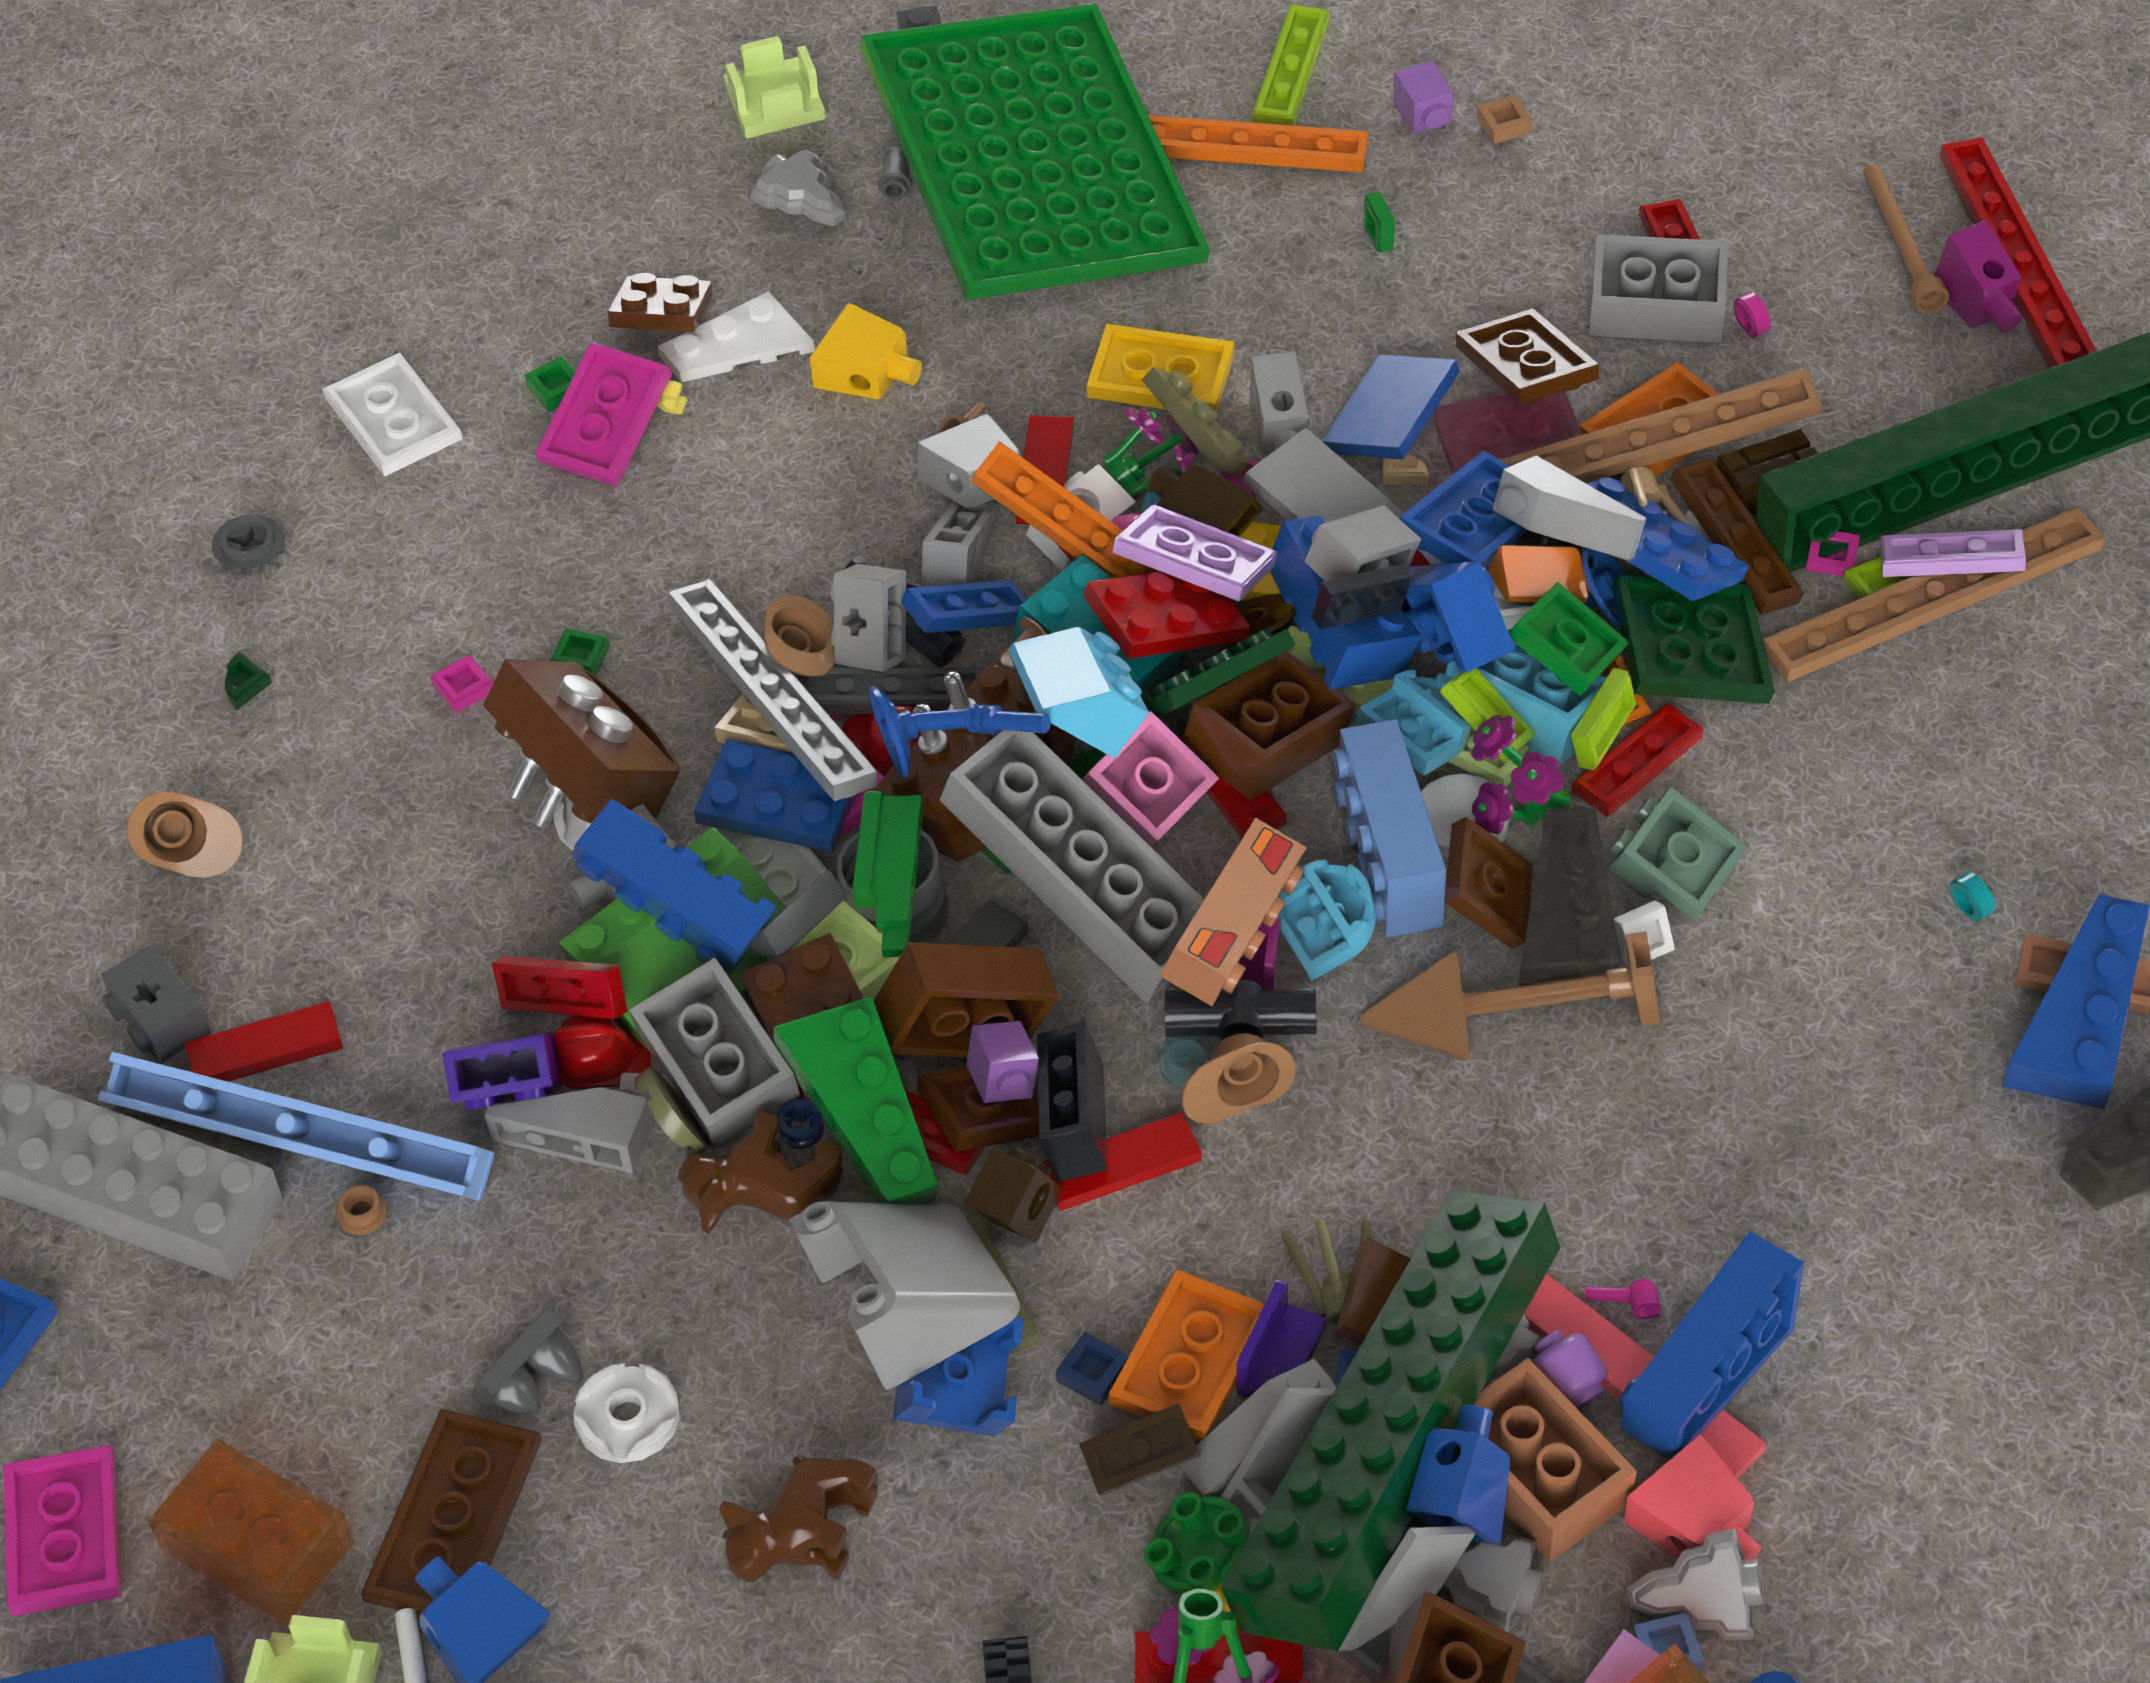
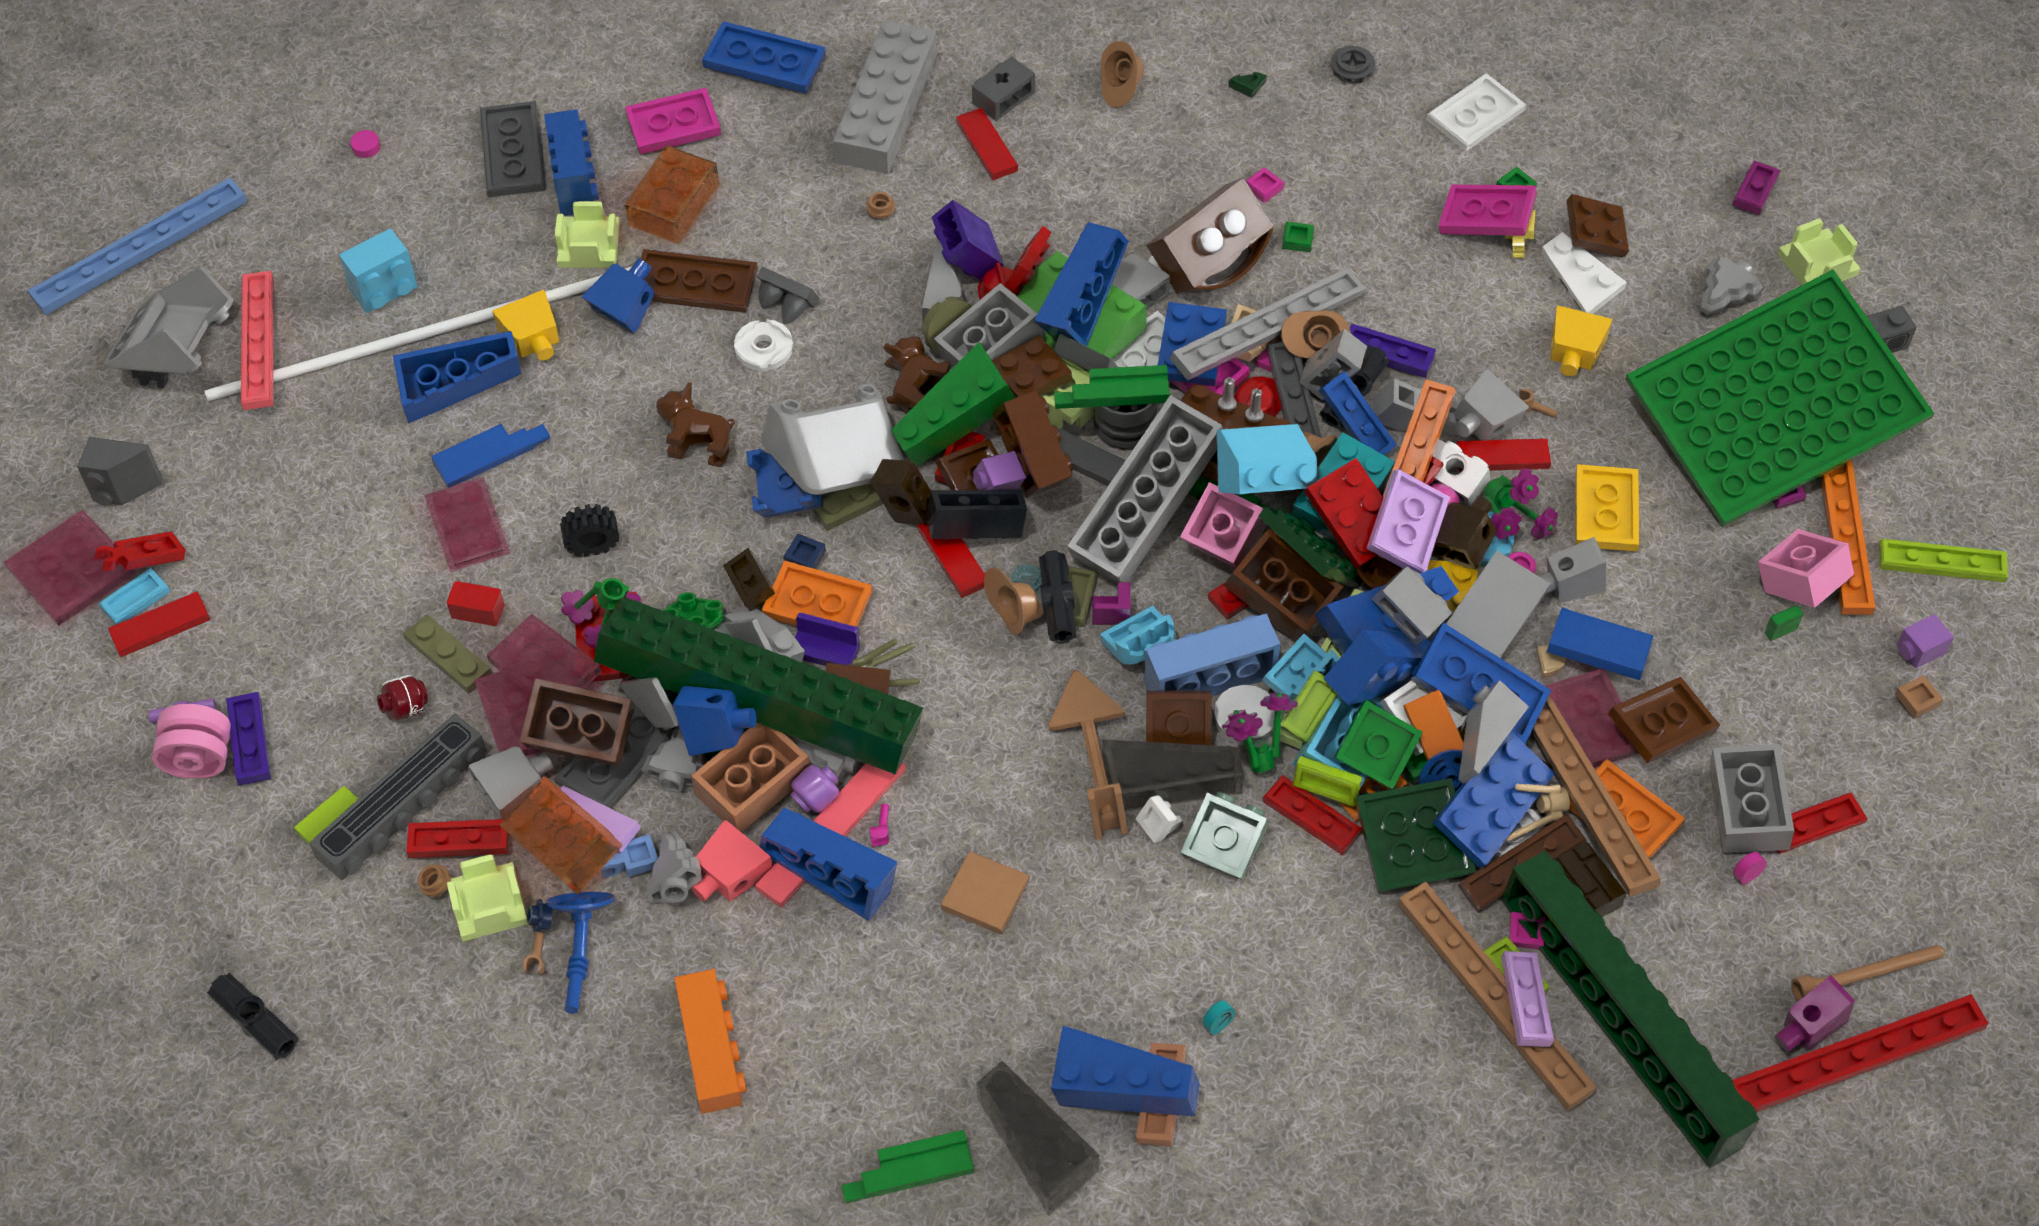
camera: 80 degrees right, 5 degrees up
light blue tile [97,1052,495,1201] -> none
blue dish [868,686,1050,779] -> none
olive plate [1142,367,1251,477] -> none
nougat brick [1160,818,1307,1006] -> none
black plate [1311,564,1412,630] -> none
none -> orange brick [674,969,747,1114]
none -> medium nougat tile [941,851,1029,935]
none -> dark purple plate [1350,323,1436,378]
none -> magenta plate [1732,160,1781,215]
none -> bright pink brick [1758,529,1854,608]

